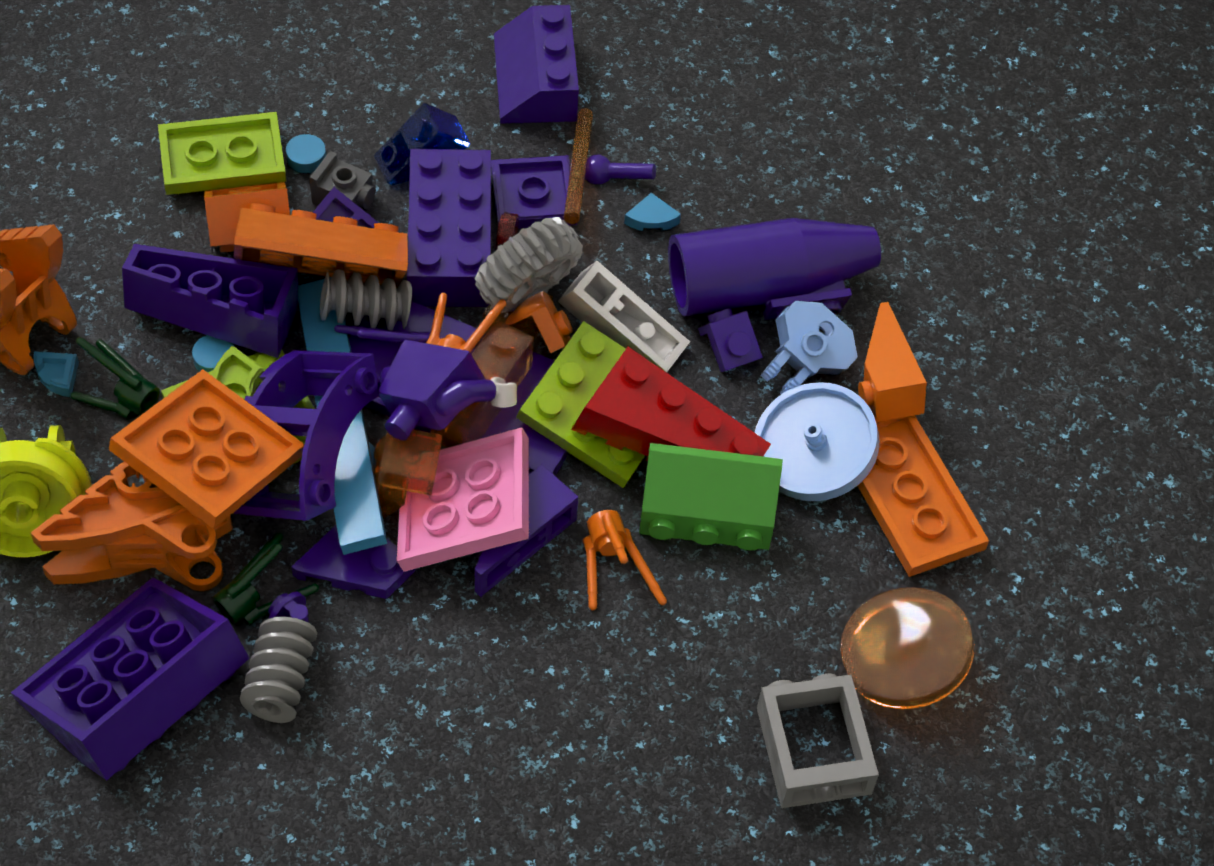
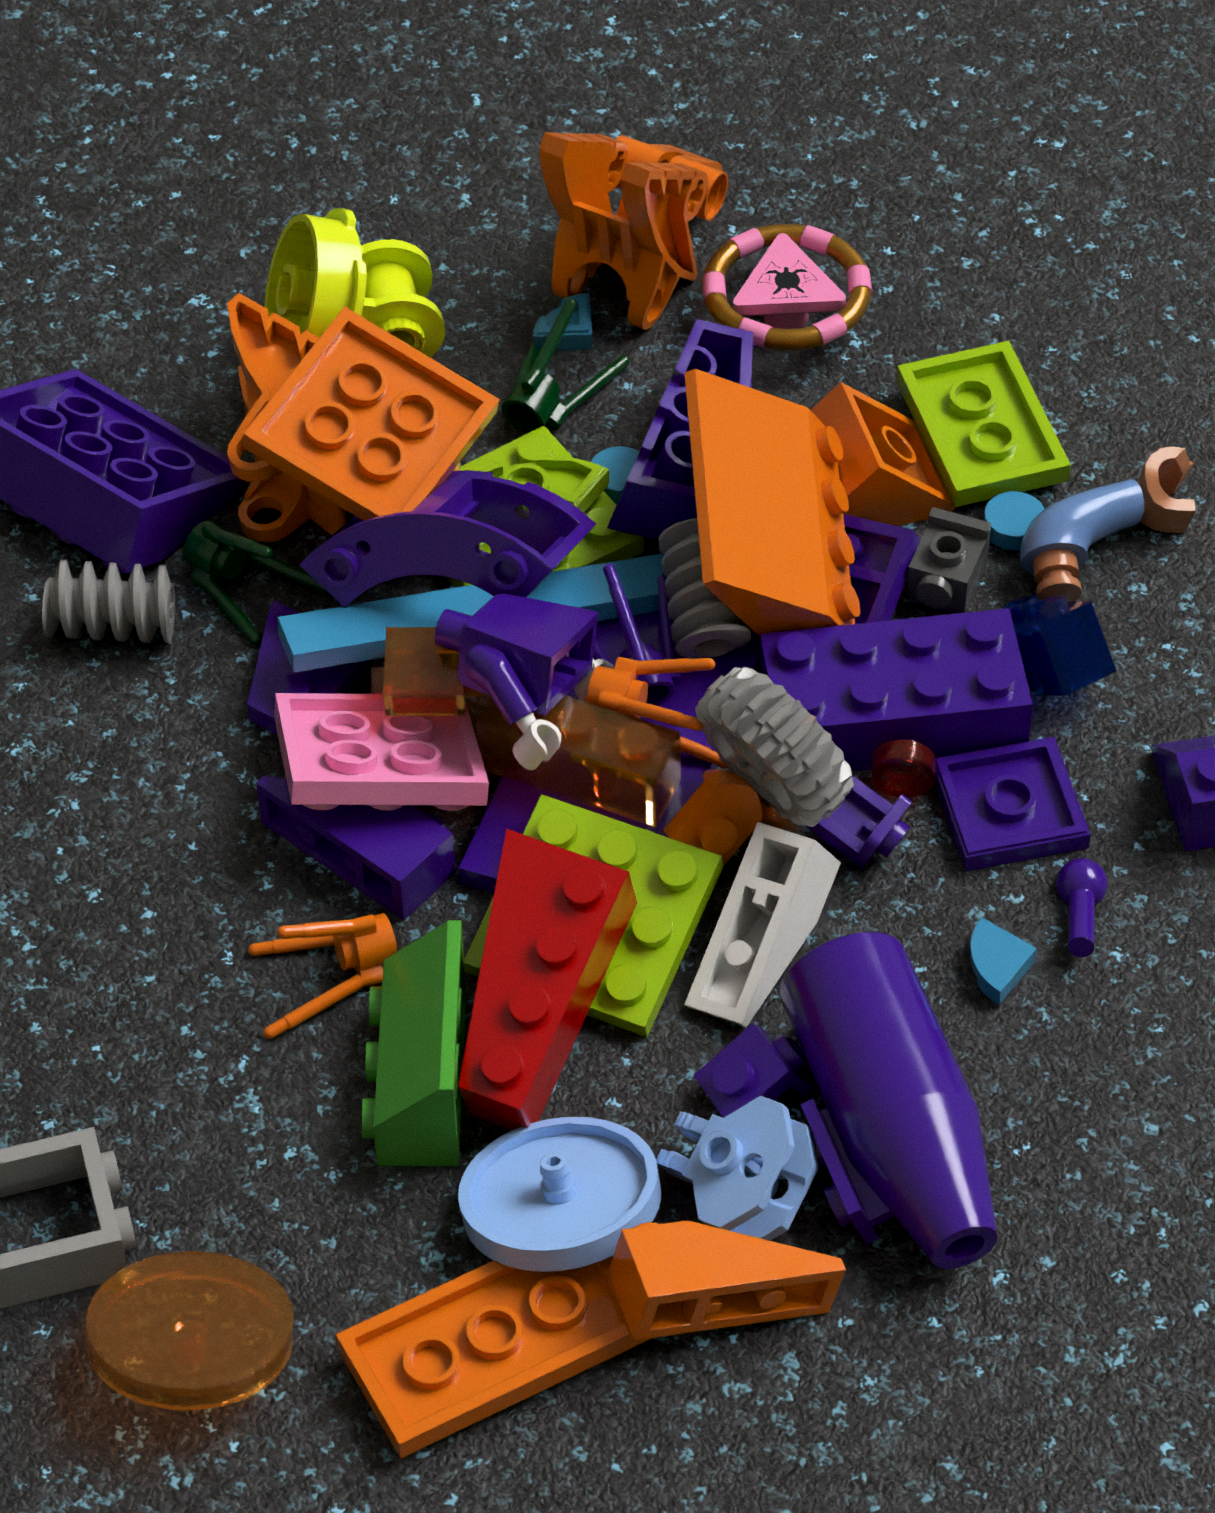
camera: 90 degrees right, 5 degrees down
dark purple plate [268,591,309,623] -> none
clear orange bar [564,108,593,224] -> none
none -> bright pink piece [702,224,872,351]
none -> piece [1020,446,1196,606]

